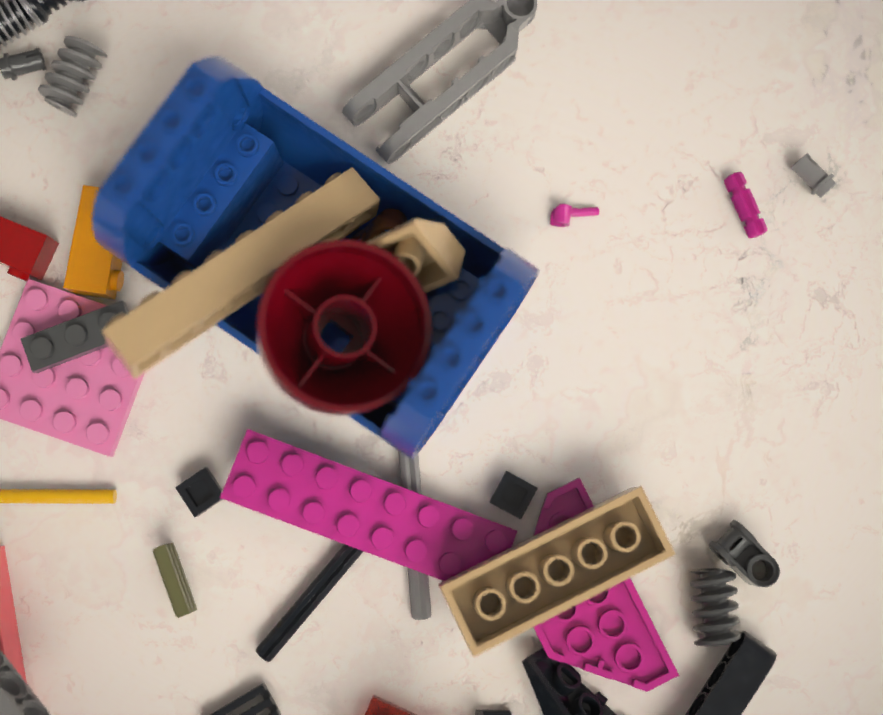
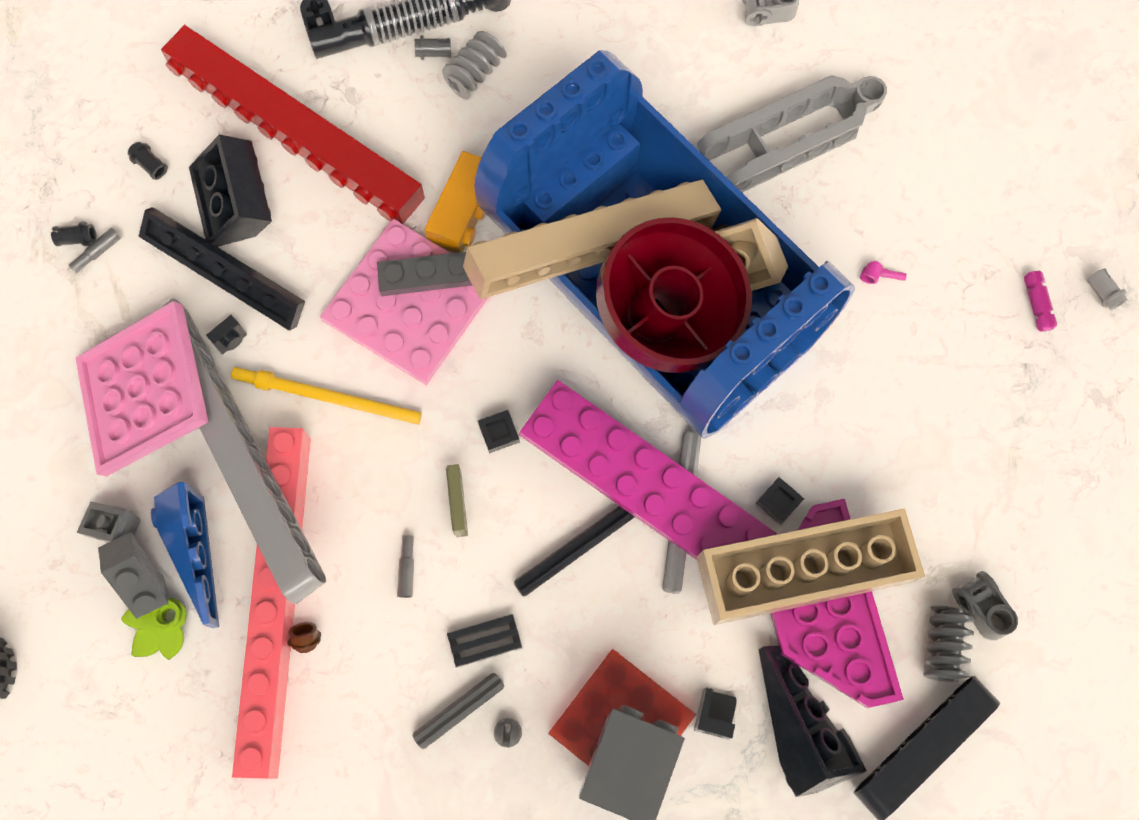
camera: 15 degrees right, 10 degrees down
none -> flat silver pin [397,535,414,598]

